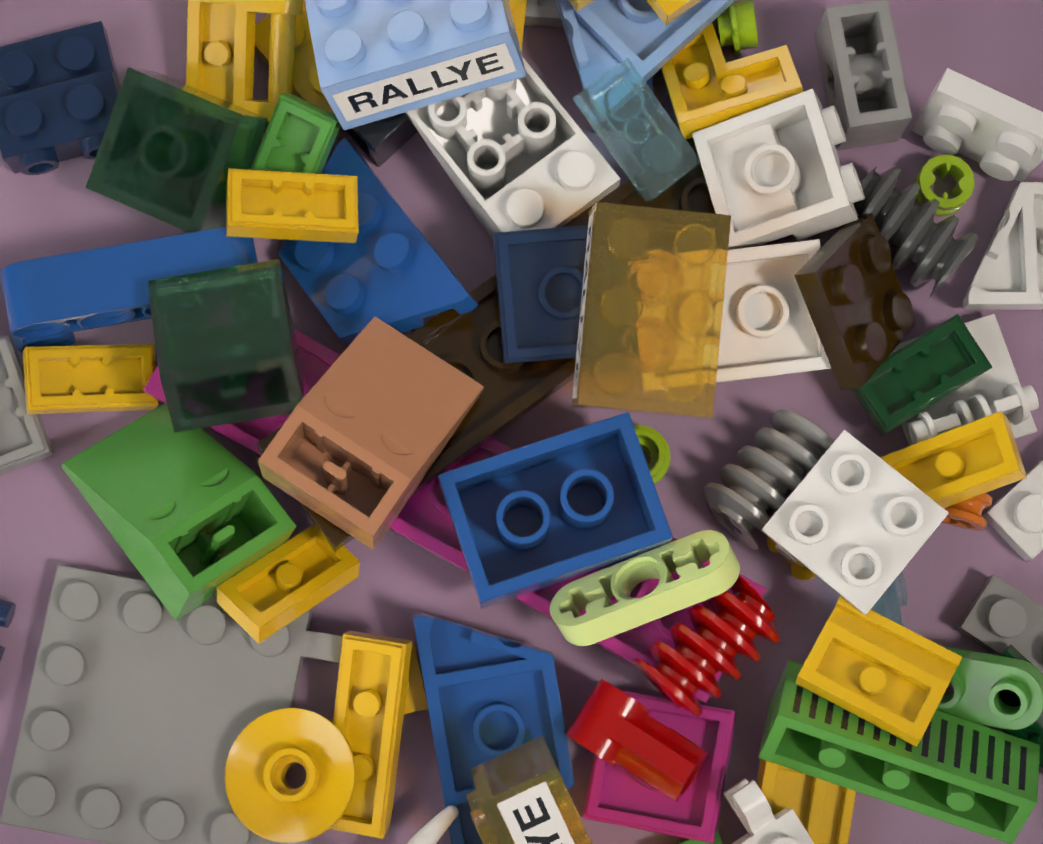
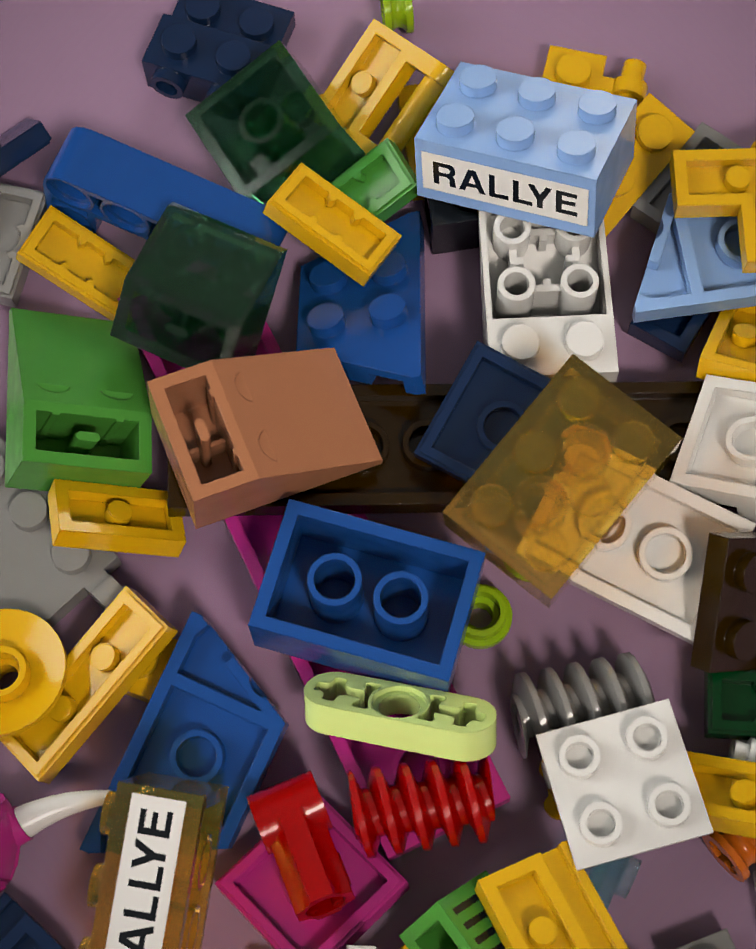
camera: 40 degrees right, 10 degrees down
clear light blue plate [572,58,700,202] -> none

